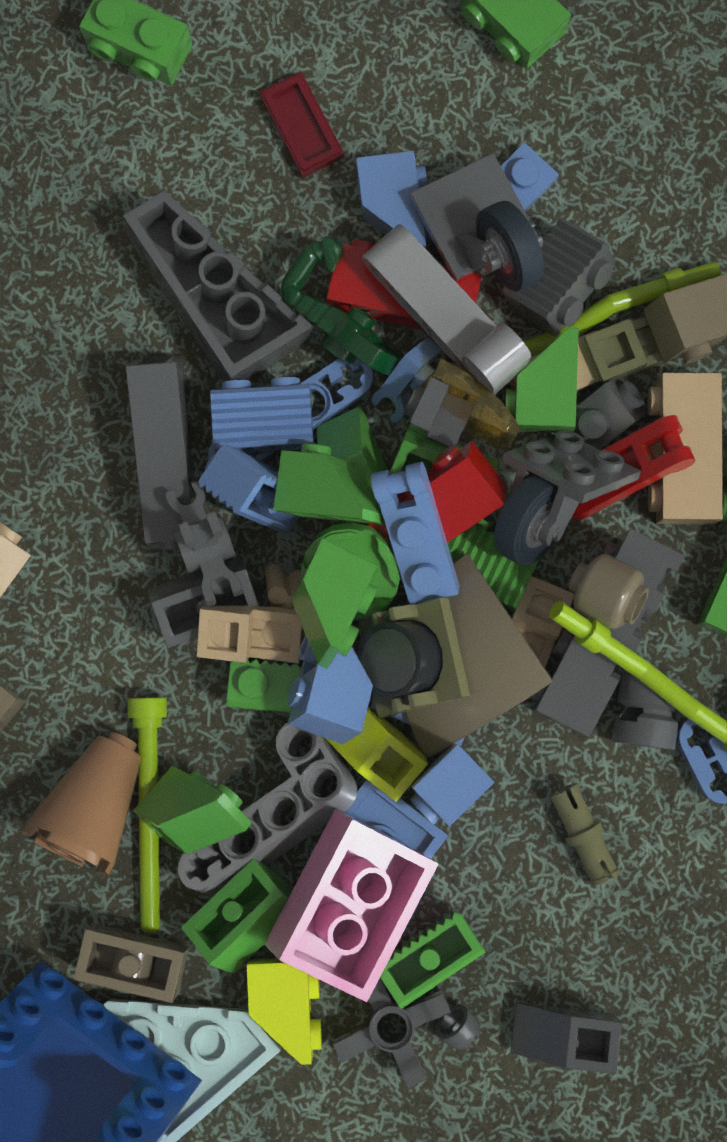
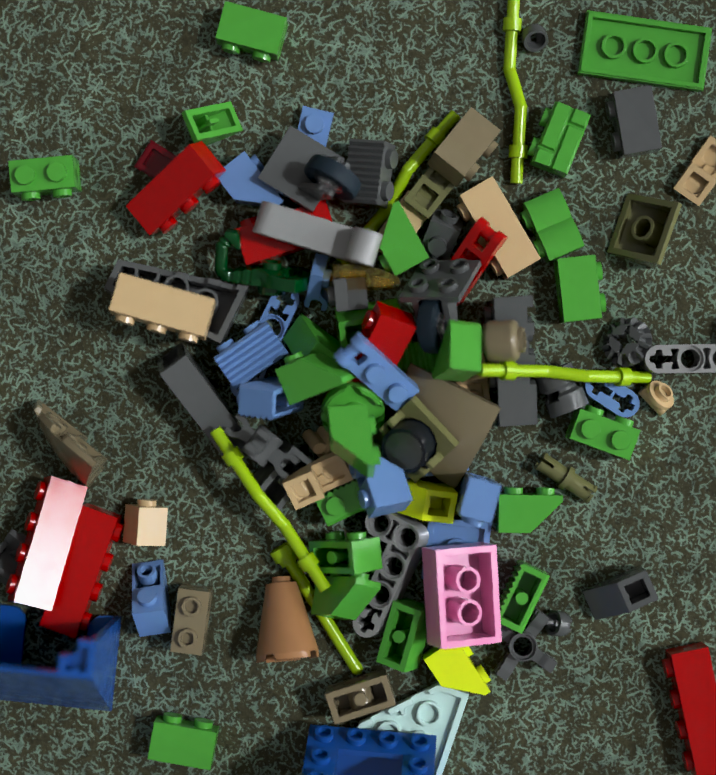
camera: 30 degrees left, 5 degrees up
none -> tan brick [109,272,216,344]
none -> red brick [126,141,227,235]
none -> bright green slope [181,101,243,146]
none -> lime bar [210,426,331,593]
none -> bright green brick [308,531,383,575]
none -> bright green slope [432,320,481,382]
none -> bright green slope [496,487,563,533]
none -> bright green brick [565,404,641,460]

